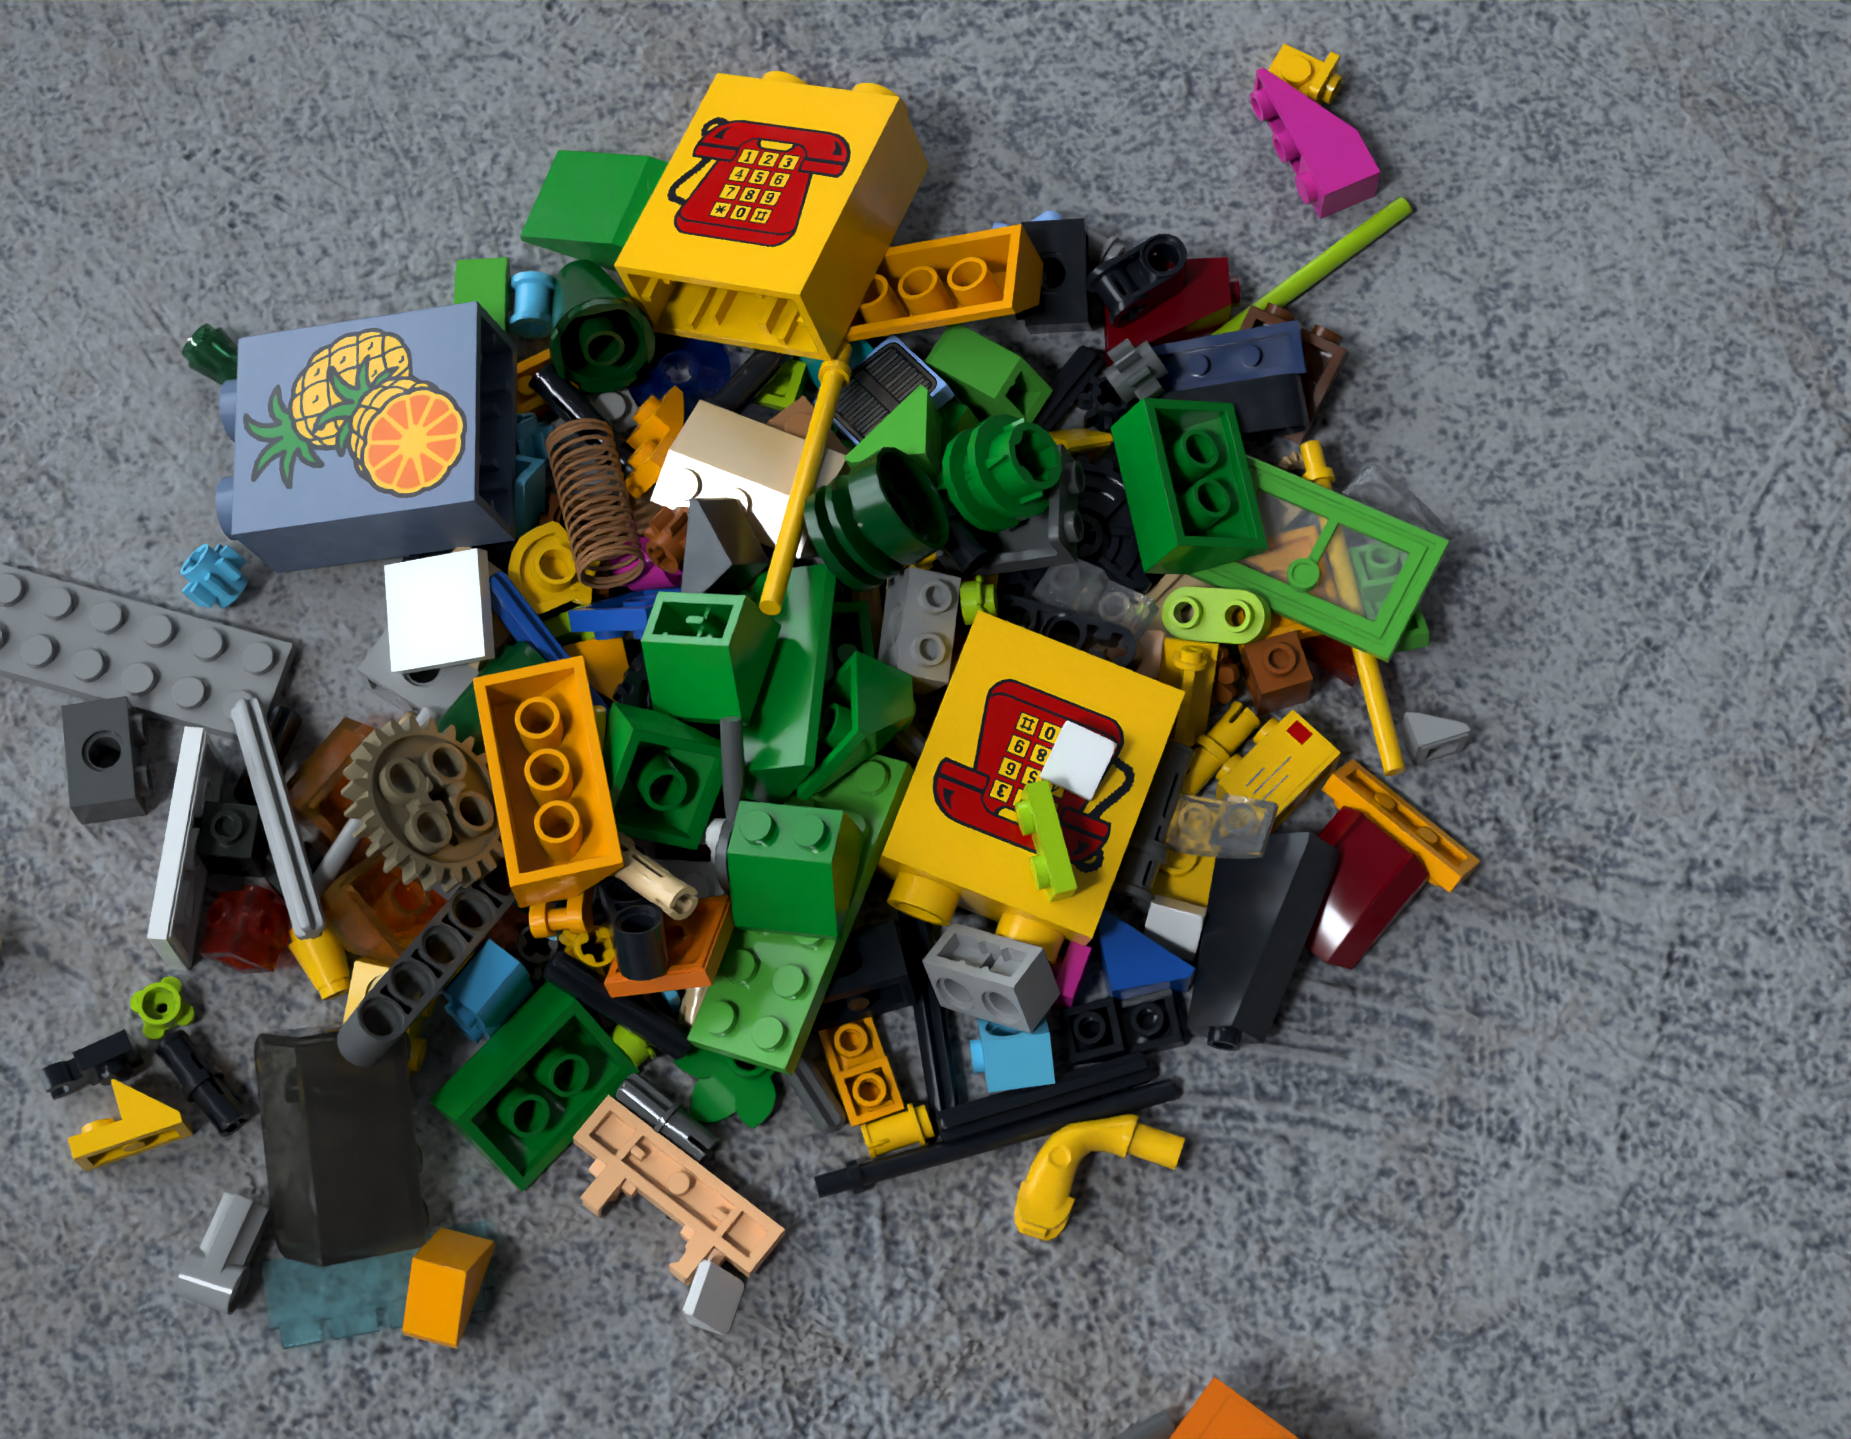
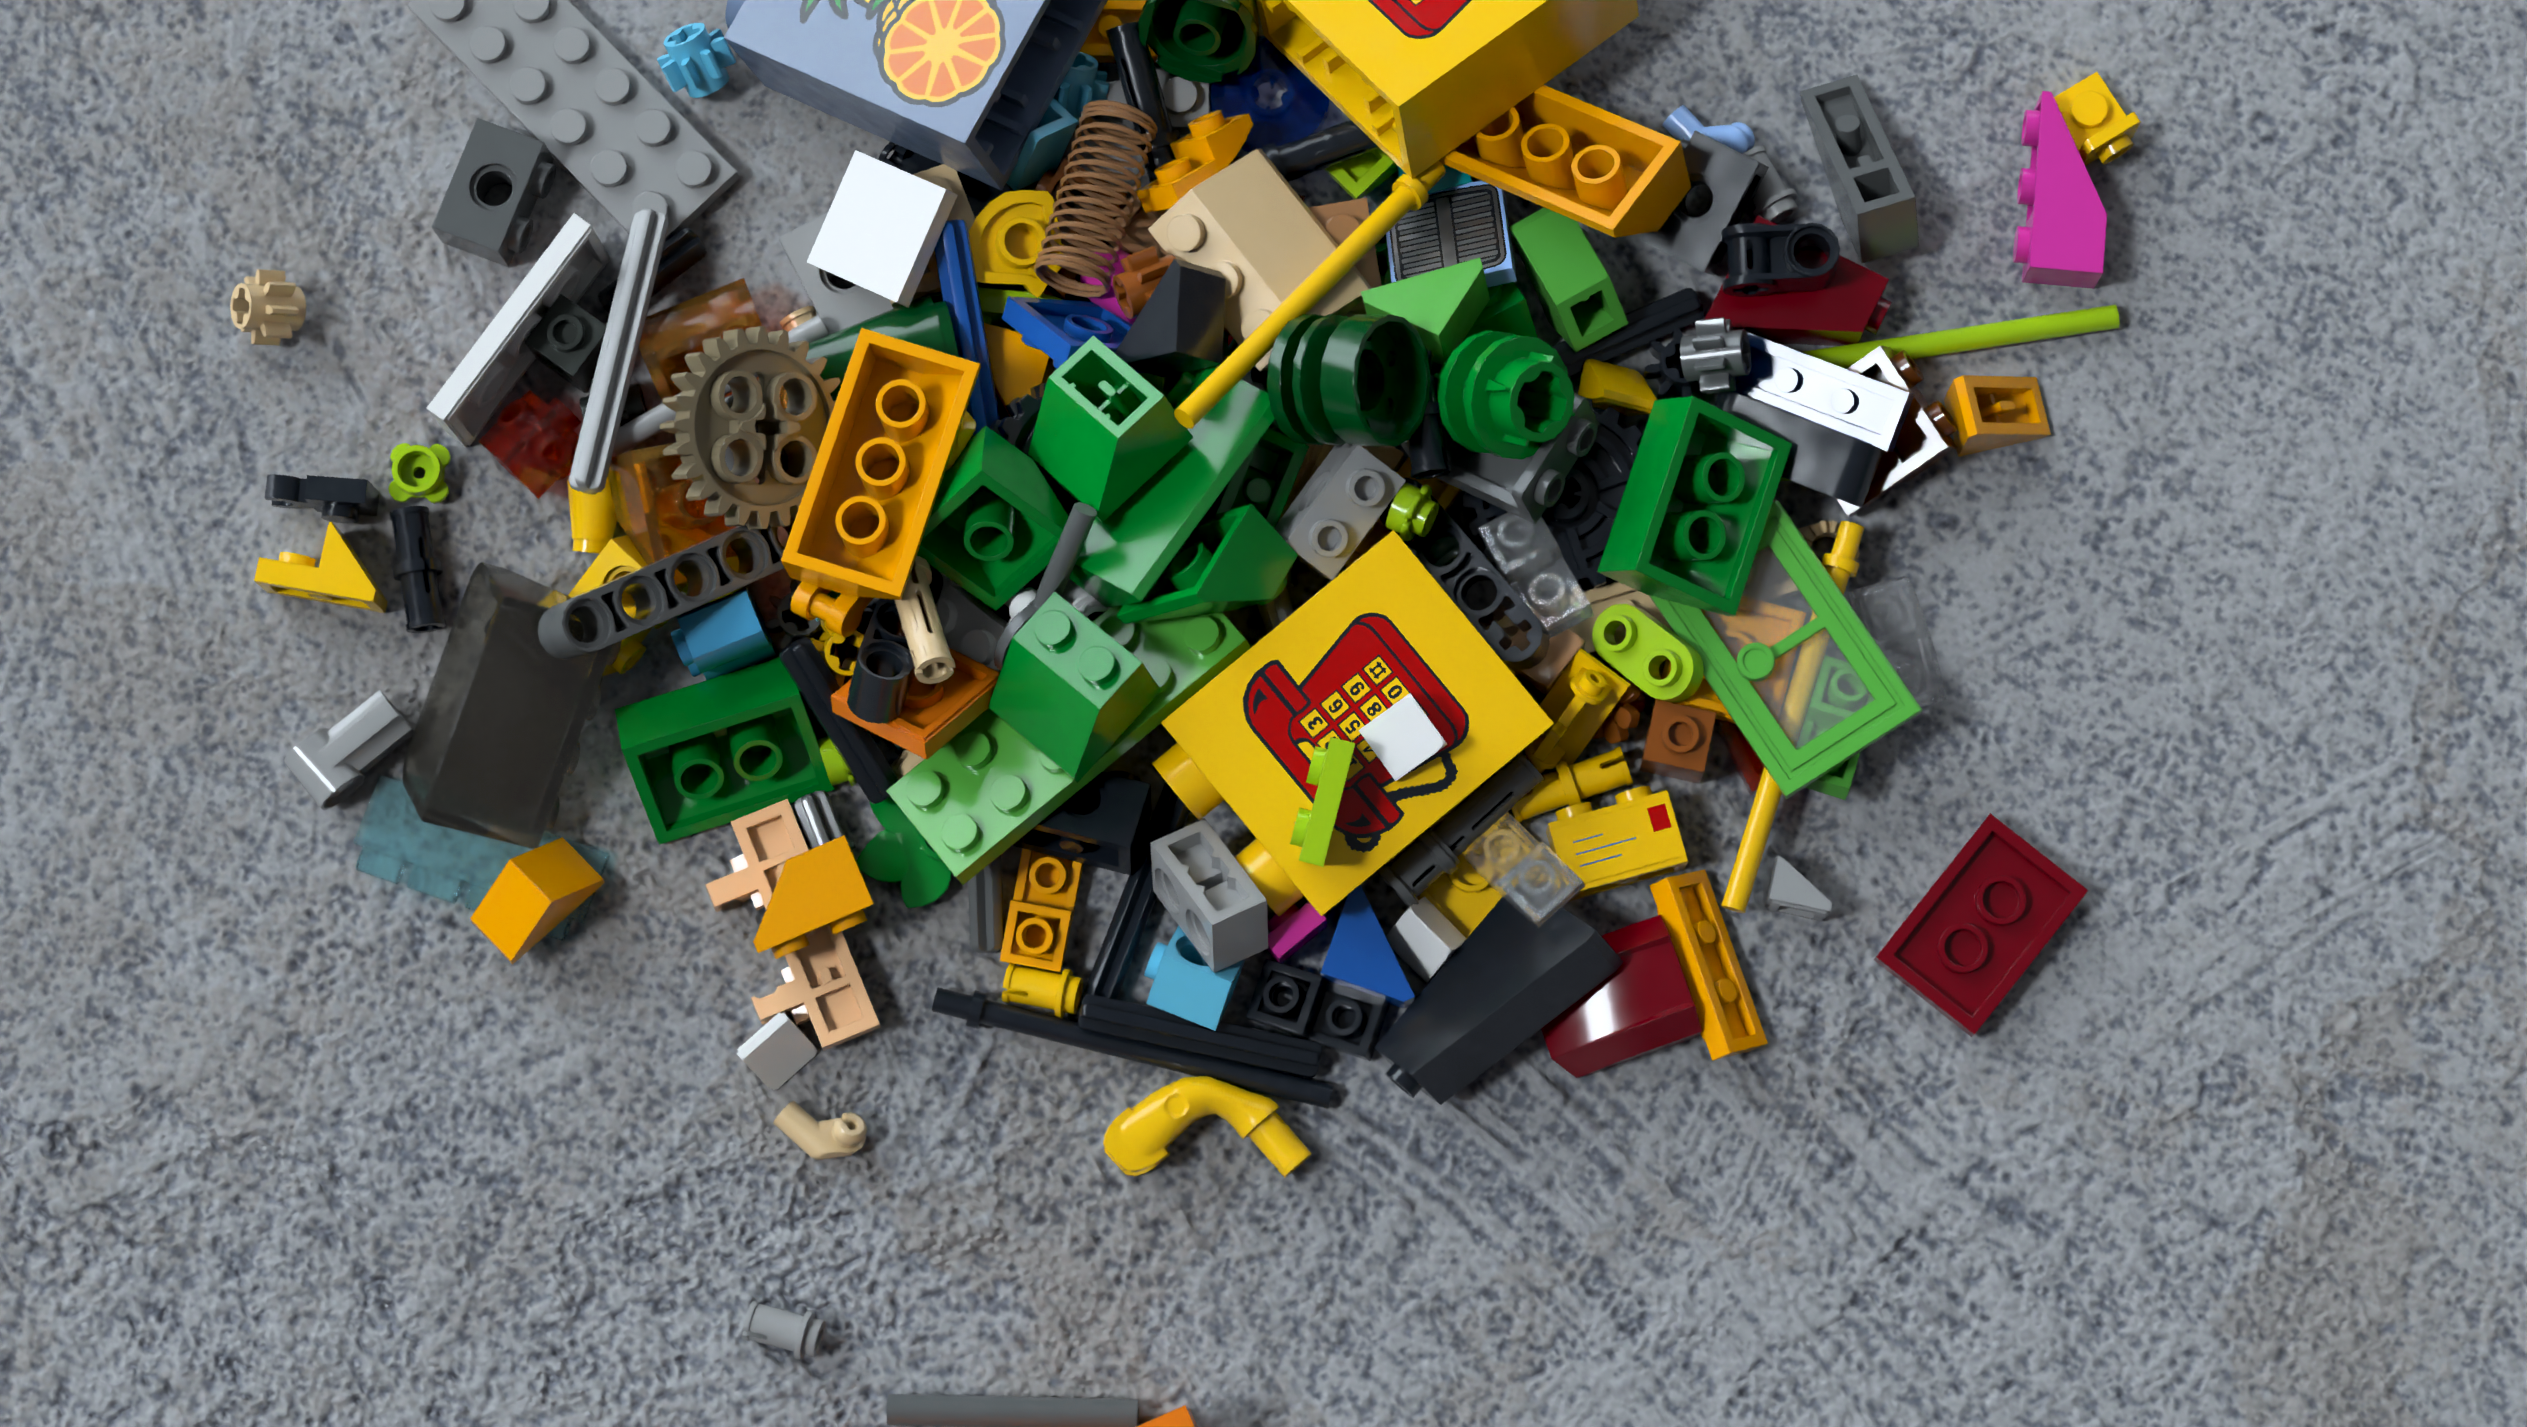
camera: 35 degrees right, 10 degrees up
none -> light orange slope [753,835,875,959]
none -> tan arm [773,1101,867,1160]
none -> dark grey slope [1800,74,1919,264]
none -> dark red plate [1874,813,2089,1037]
none -> light orange slope [1944,375,2051,457]

